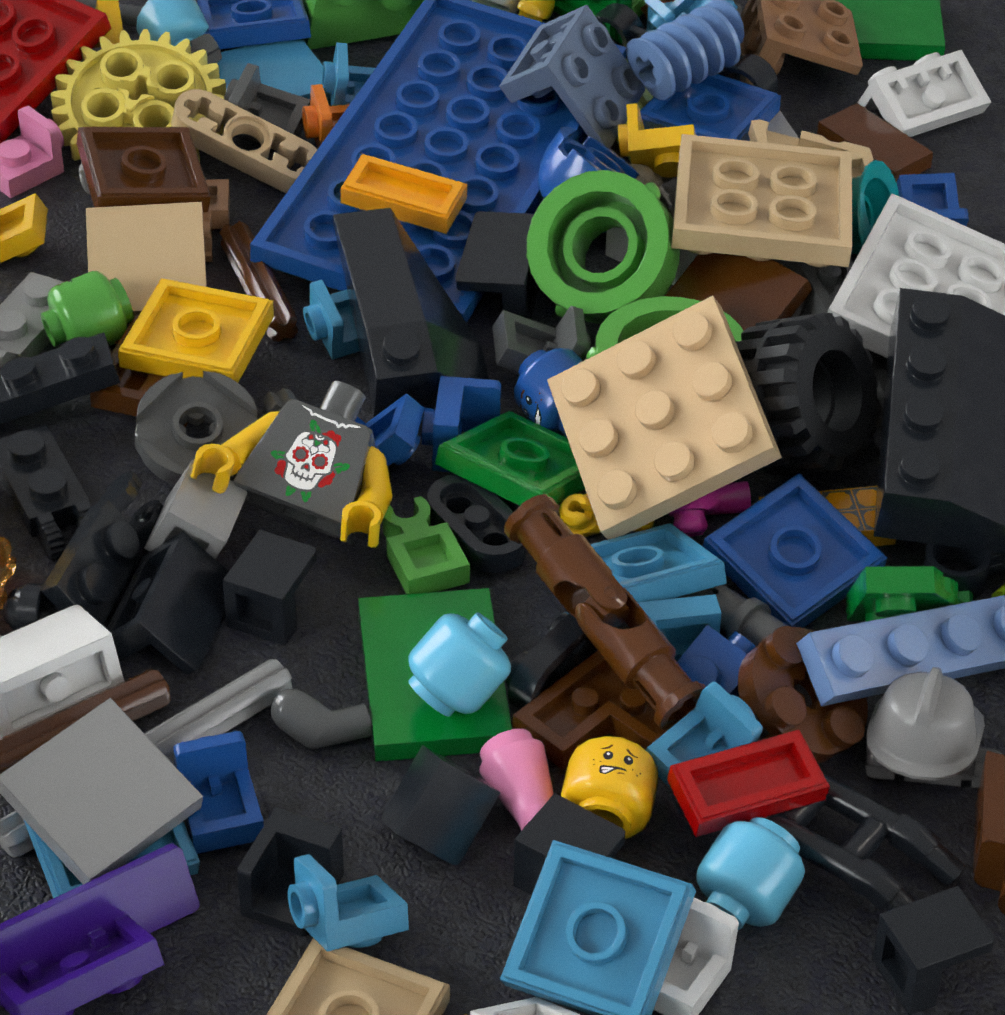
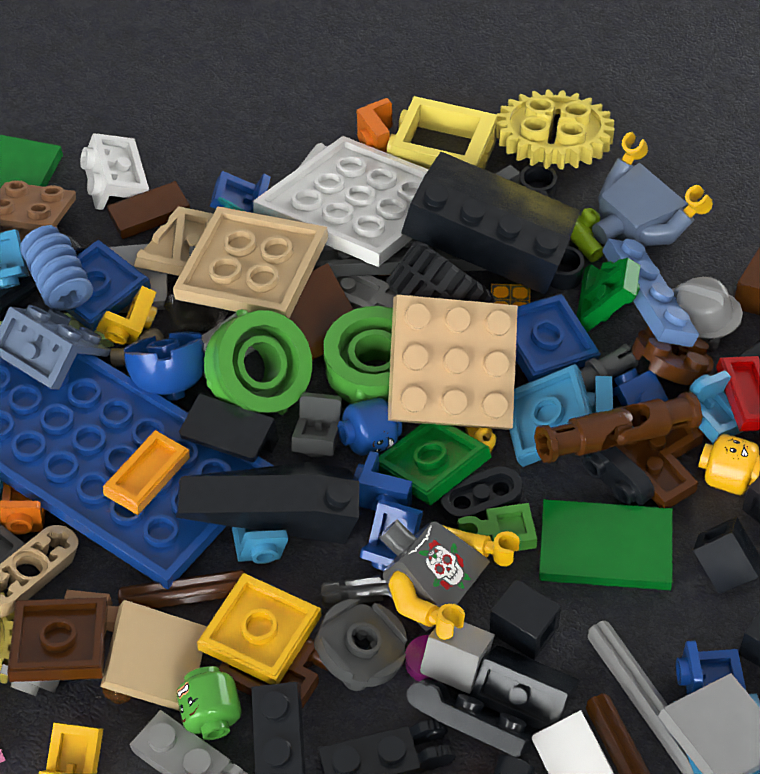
camera: 75 degrees left, 10 degrees up
dark grey arm [271,689,372,749] -> none
medium azure head [408,612,511,717] -> none
bright pink cone [479,729,554,831] -> none

